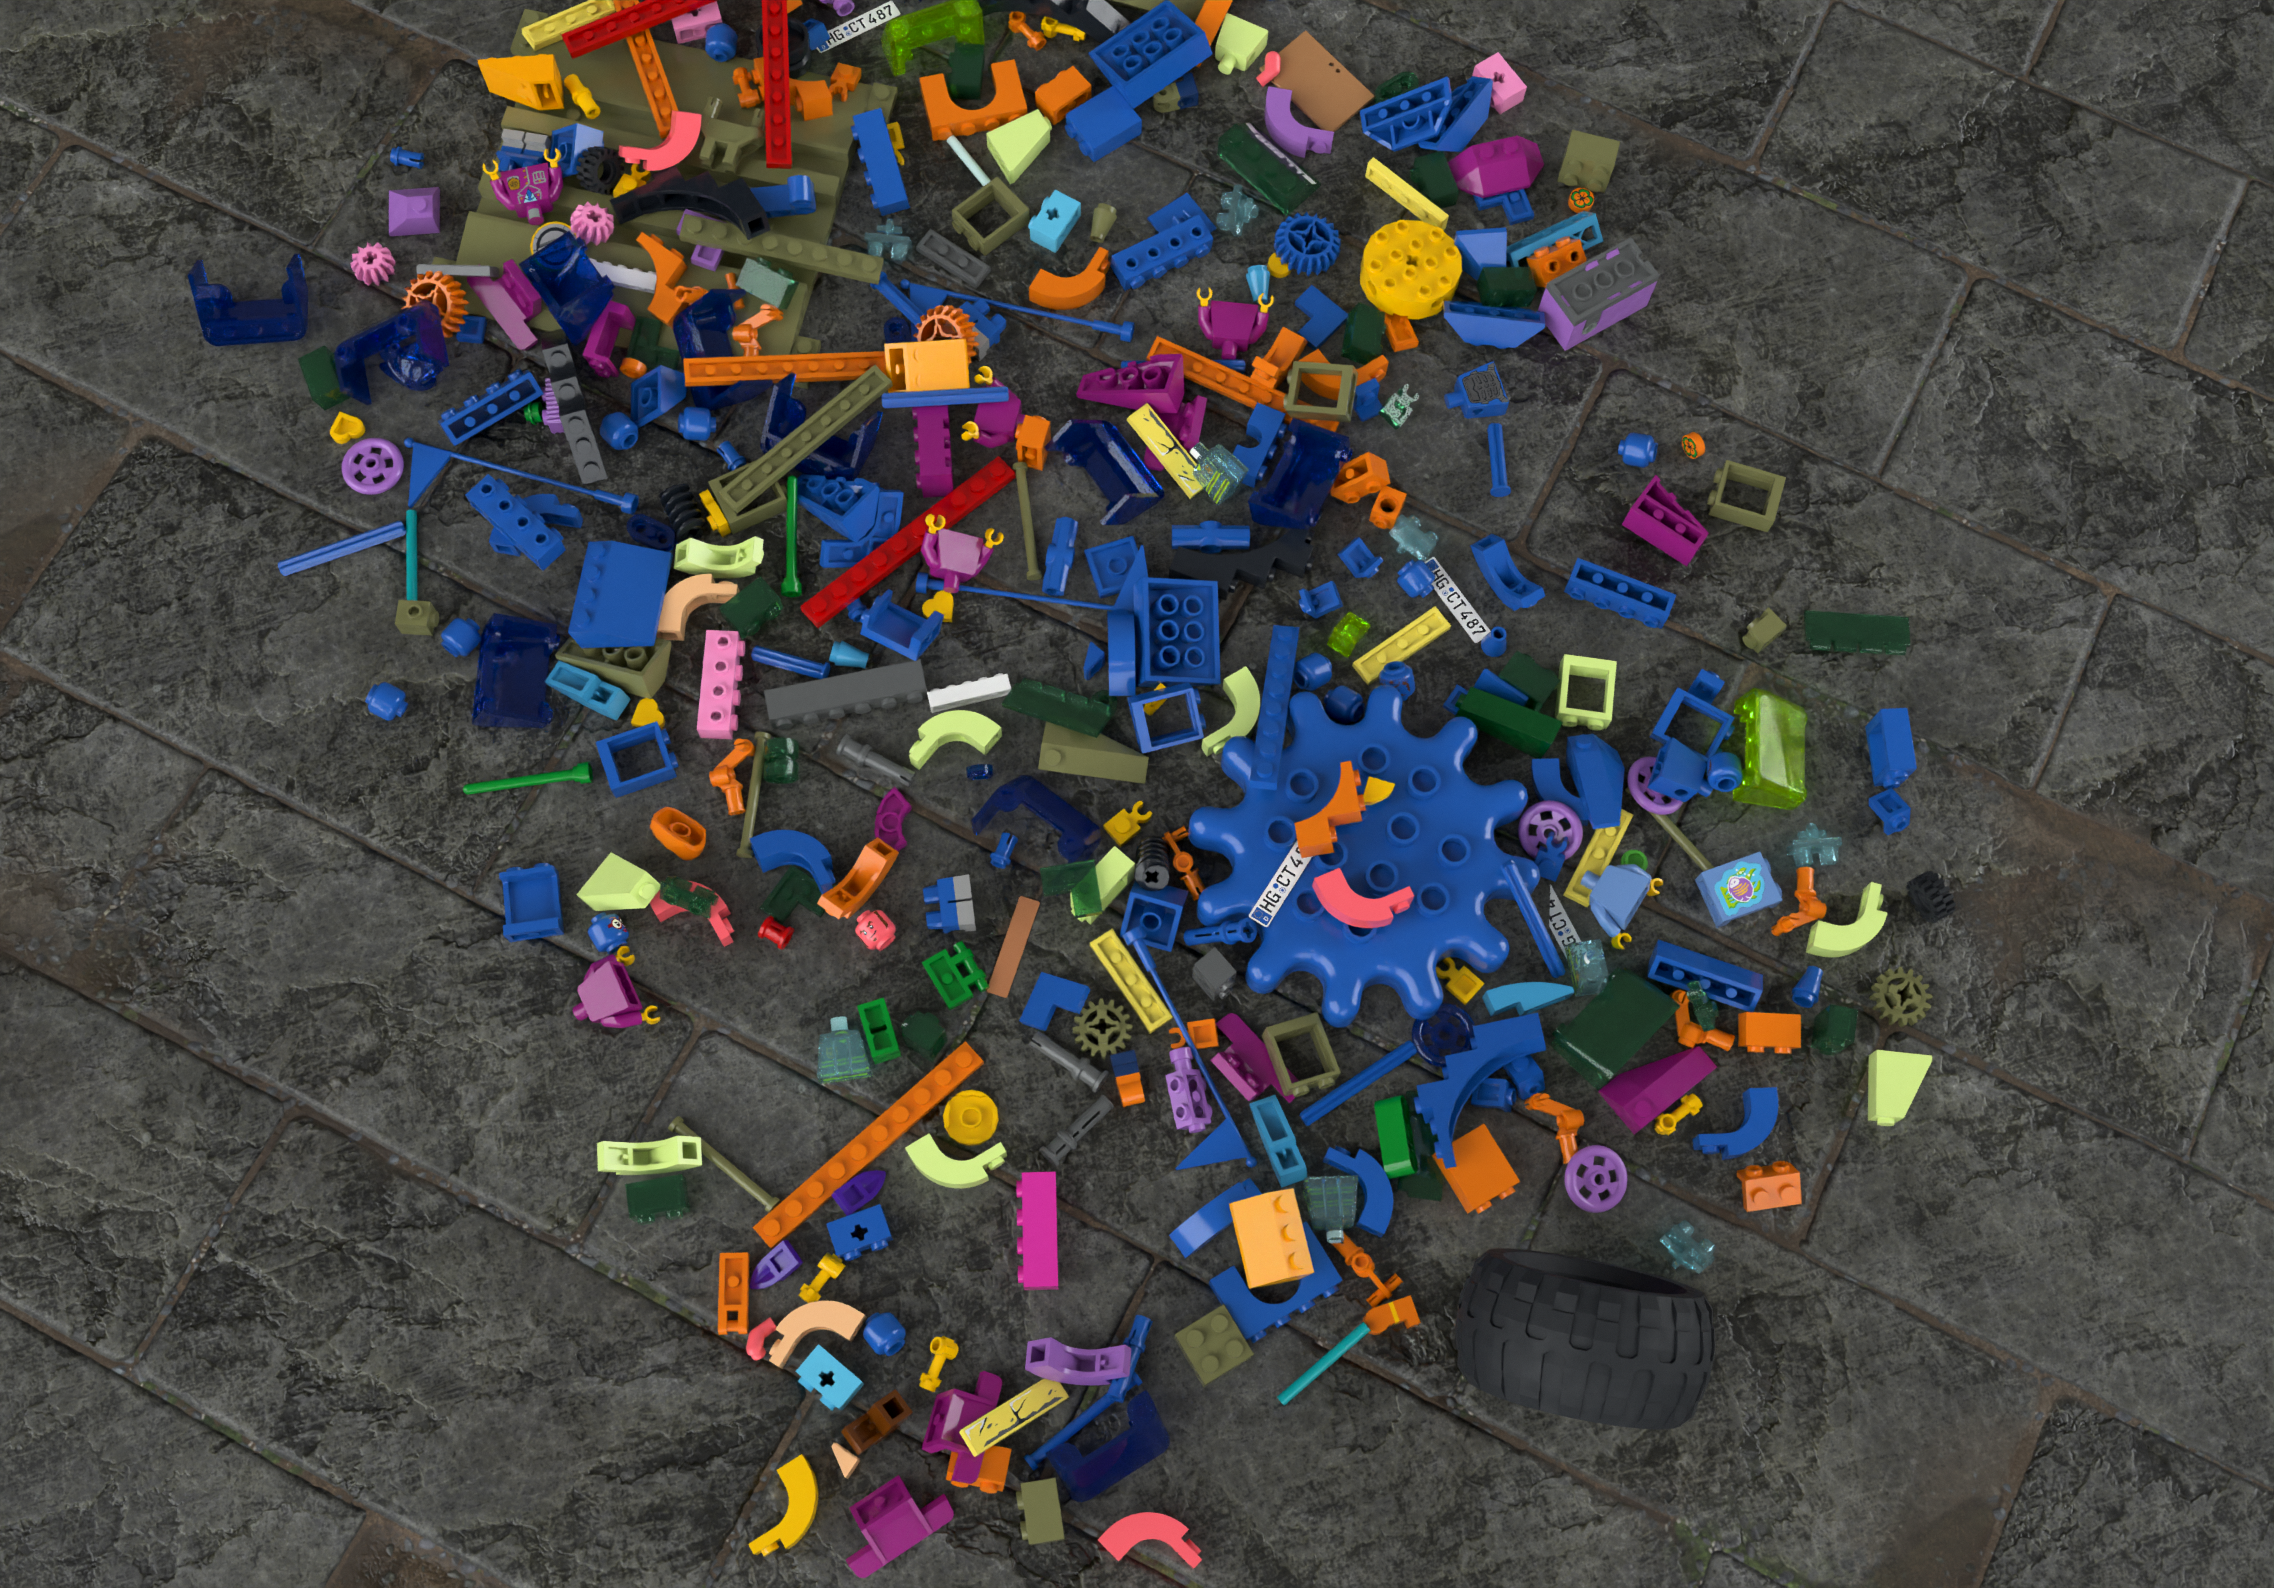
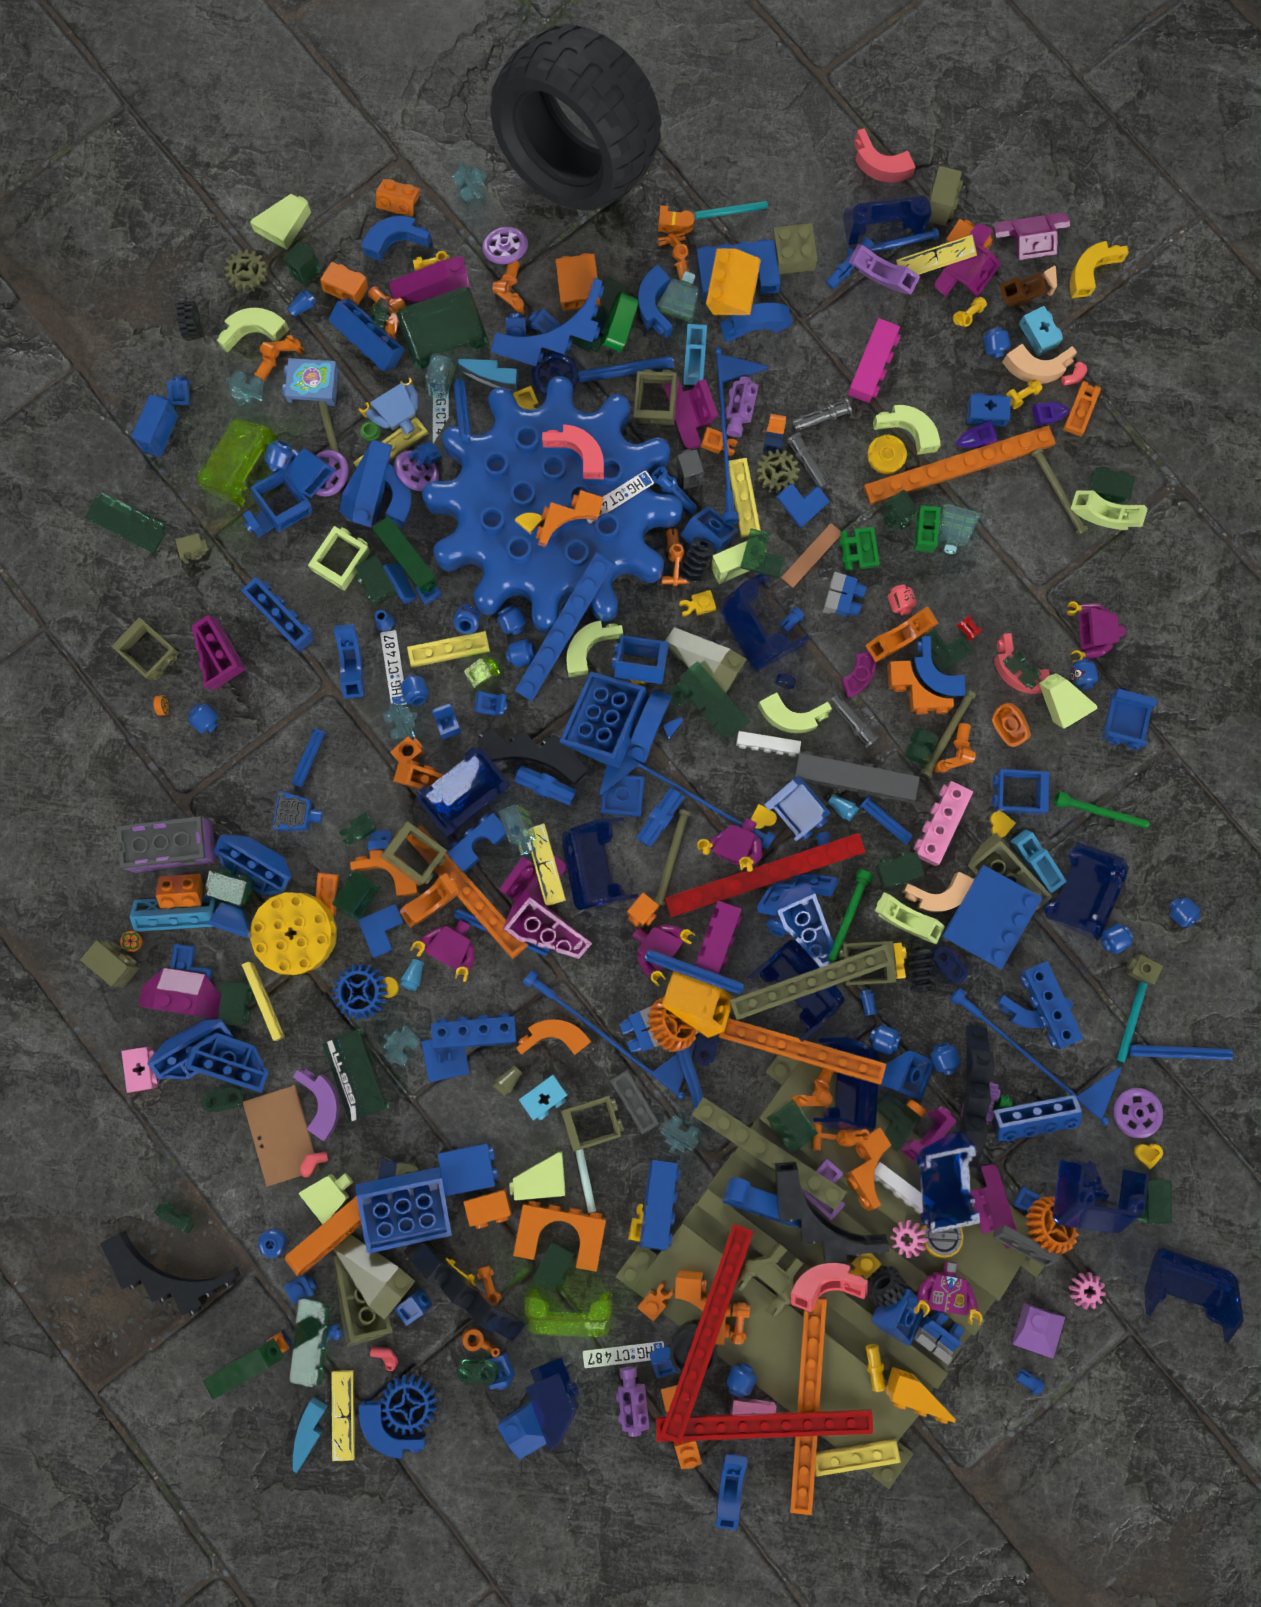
camera: 155 degrees left, 10 degrees up
none -> orange arch [887,661,954,715]

